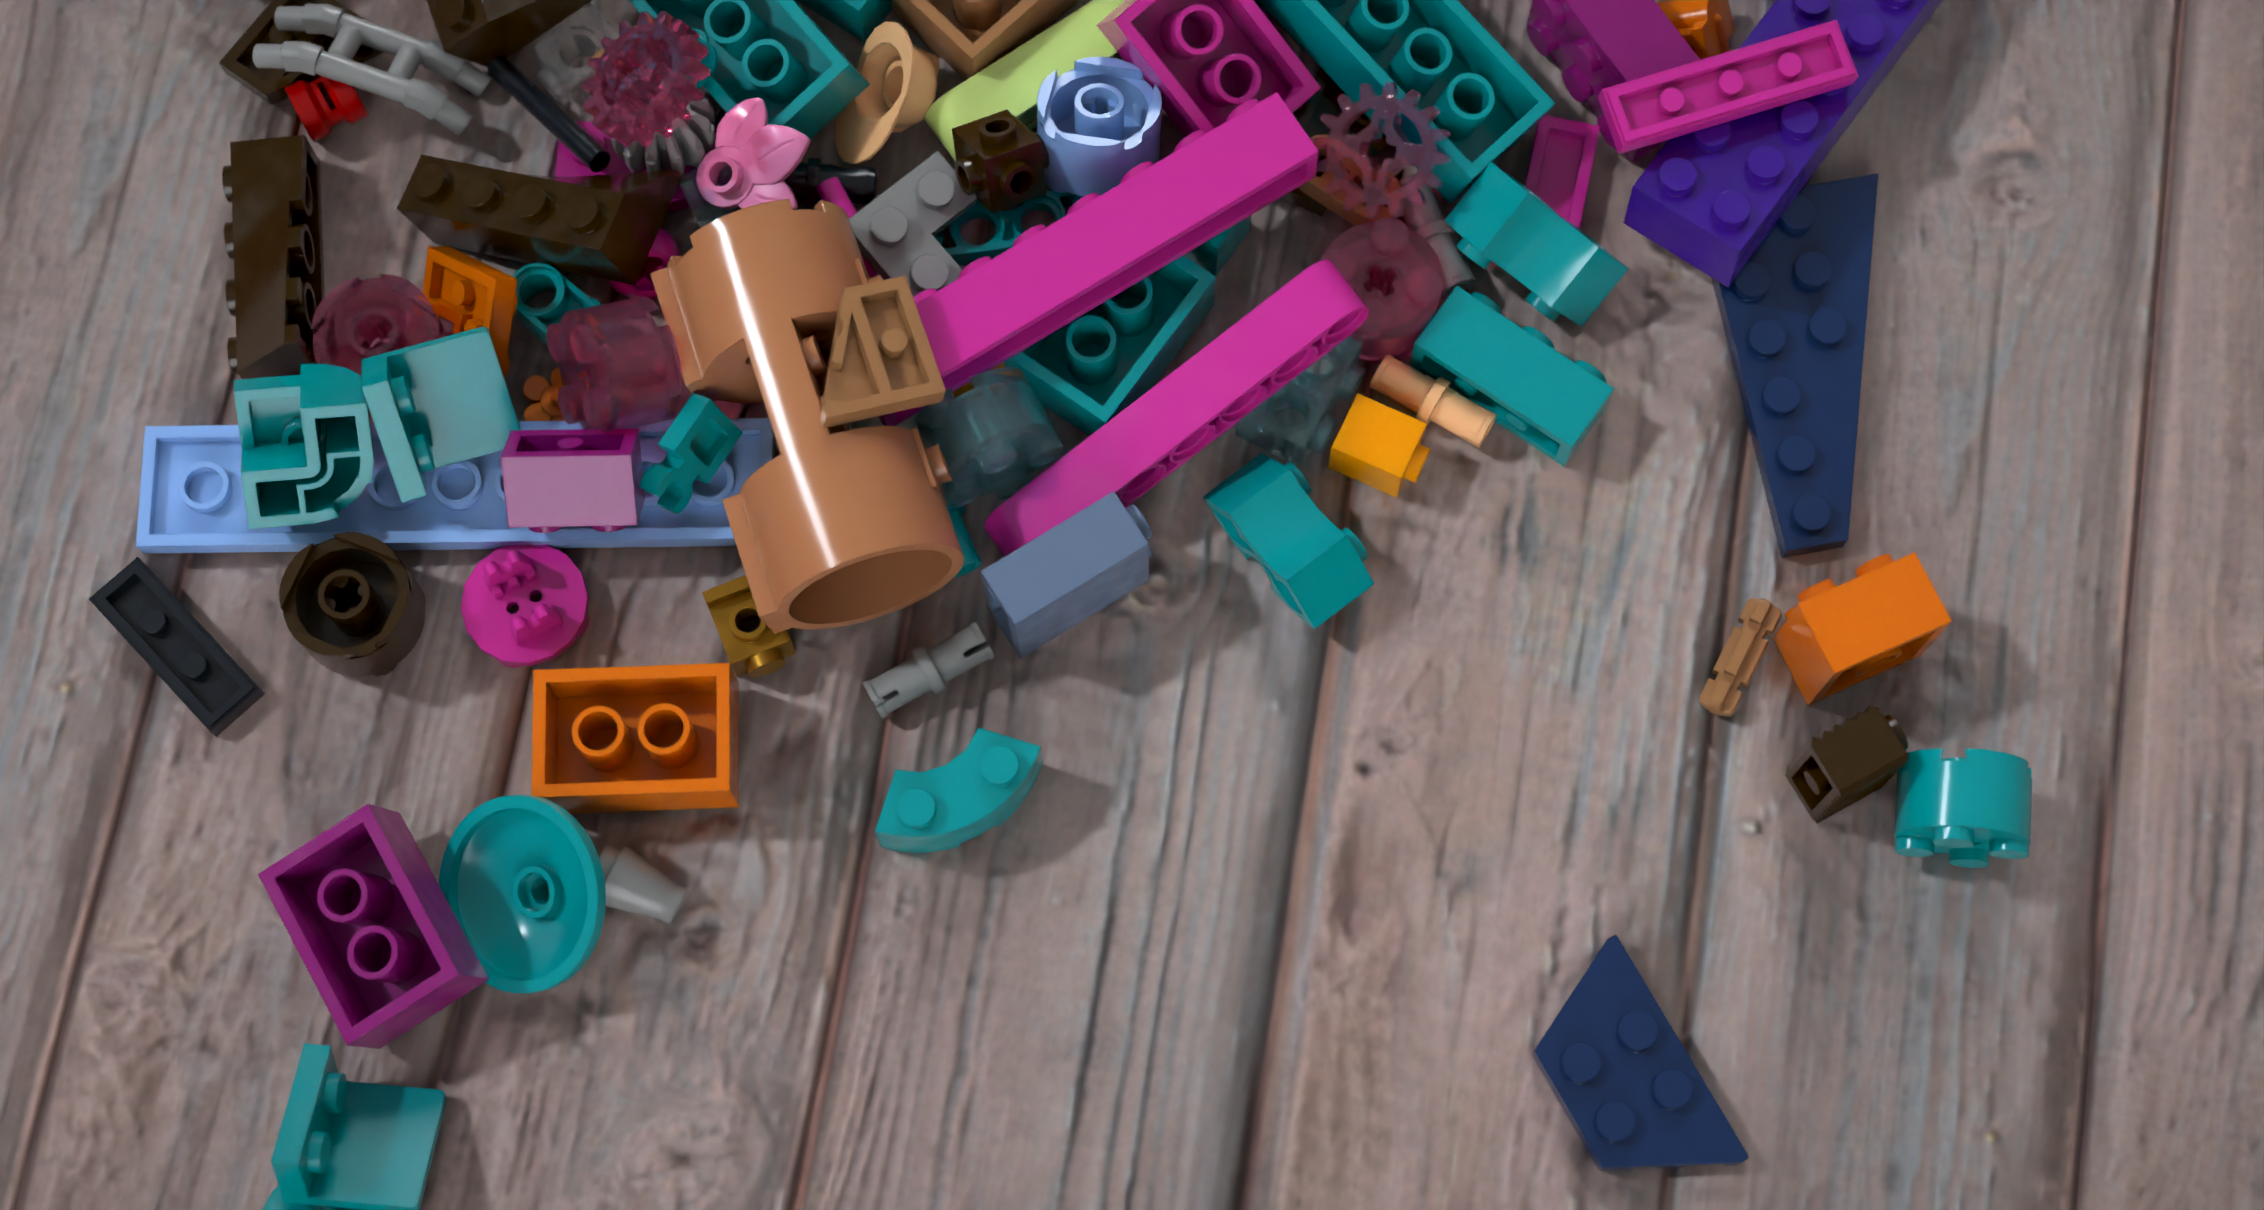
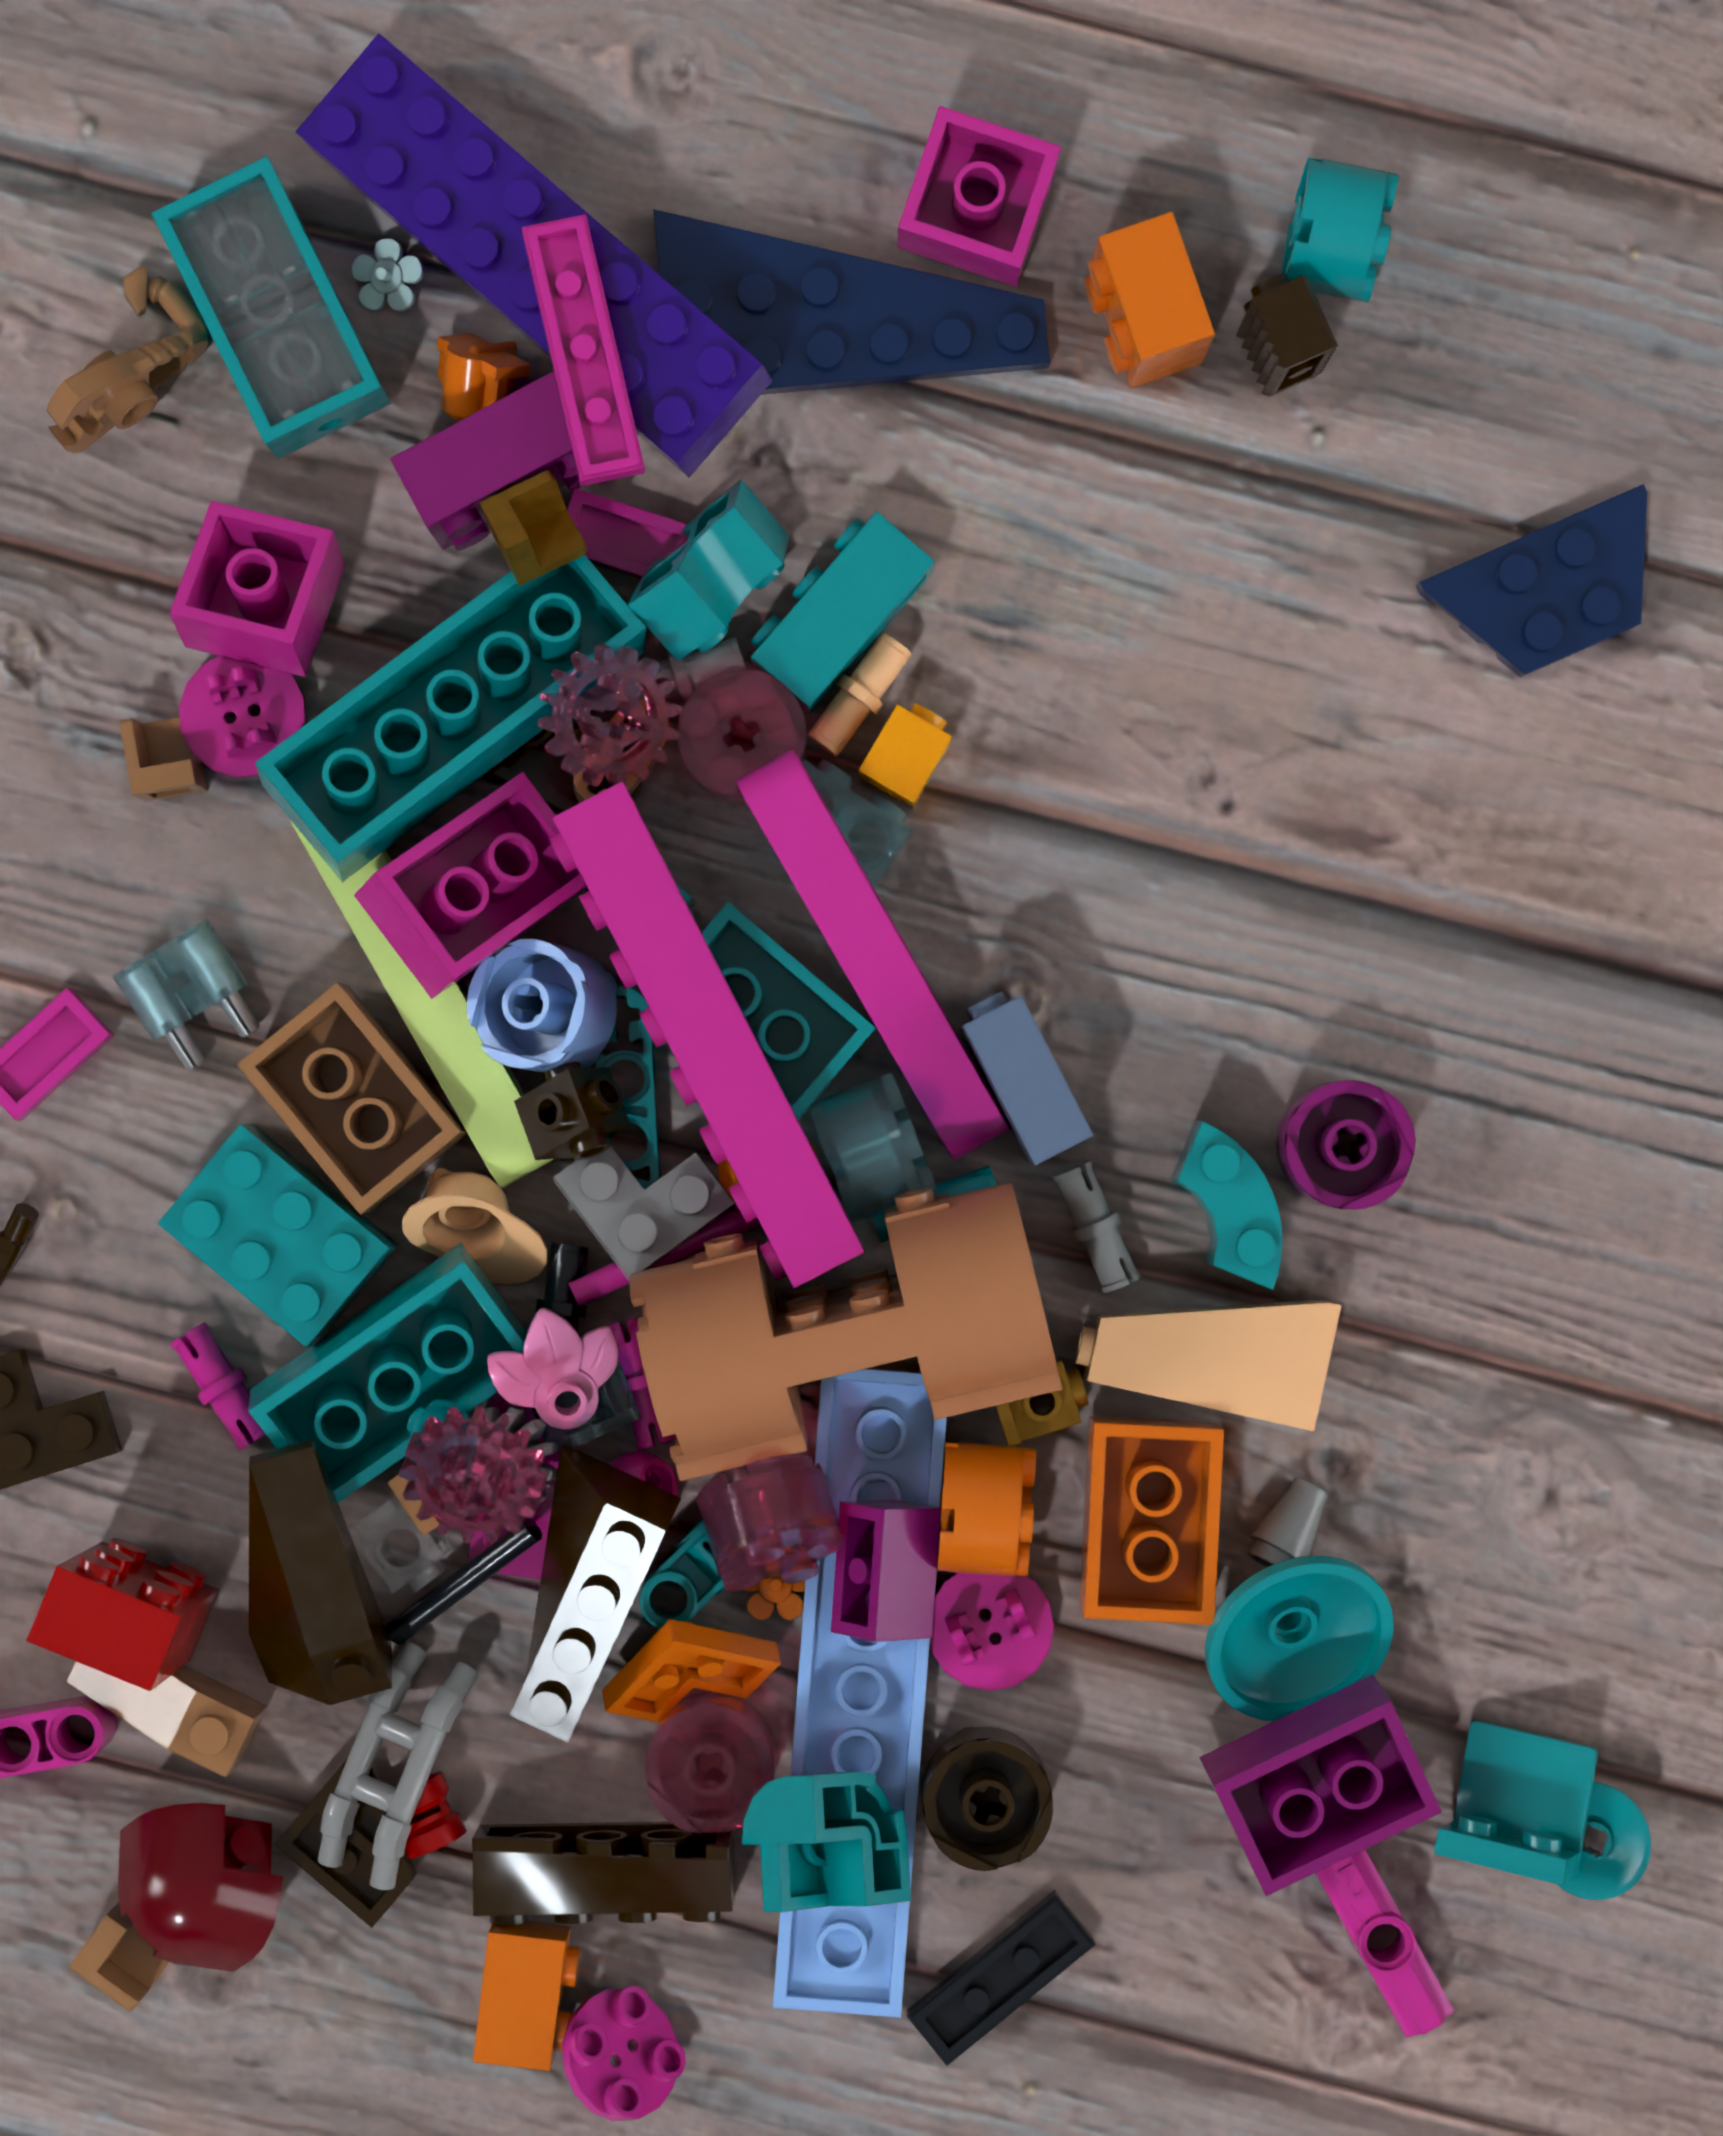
camera: 85 degrees left, 15 degrees up
teal bracket [361,327,521,503] -> none
teal plate [639,392,743,514] -> none
medium nougat wing [820,276,946,428] -> none
teal brick [1203,453,1375,629] -> none
medium nougat axle [1699,598,1782,717] -> none
none -> orange brick [473,1921,580,2071]
none -> pearl gold panel [480,470,588,586]
none -> dark pink plate [562,1986,686,2121]
none -> dark pink brick [897,106,1062,288]
none -> orange brick [937,1442,1036,1577]
none -> light nougat slope [1075,1299,1342,1431]
none -> magenta brick [1277,1080,1416,1210]
none -> dark pink piece [1315,1849,1455,2038]

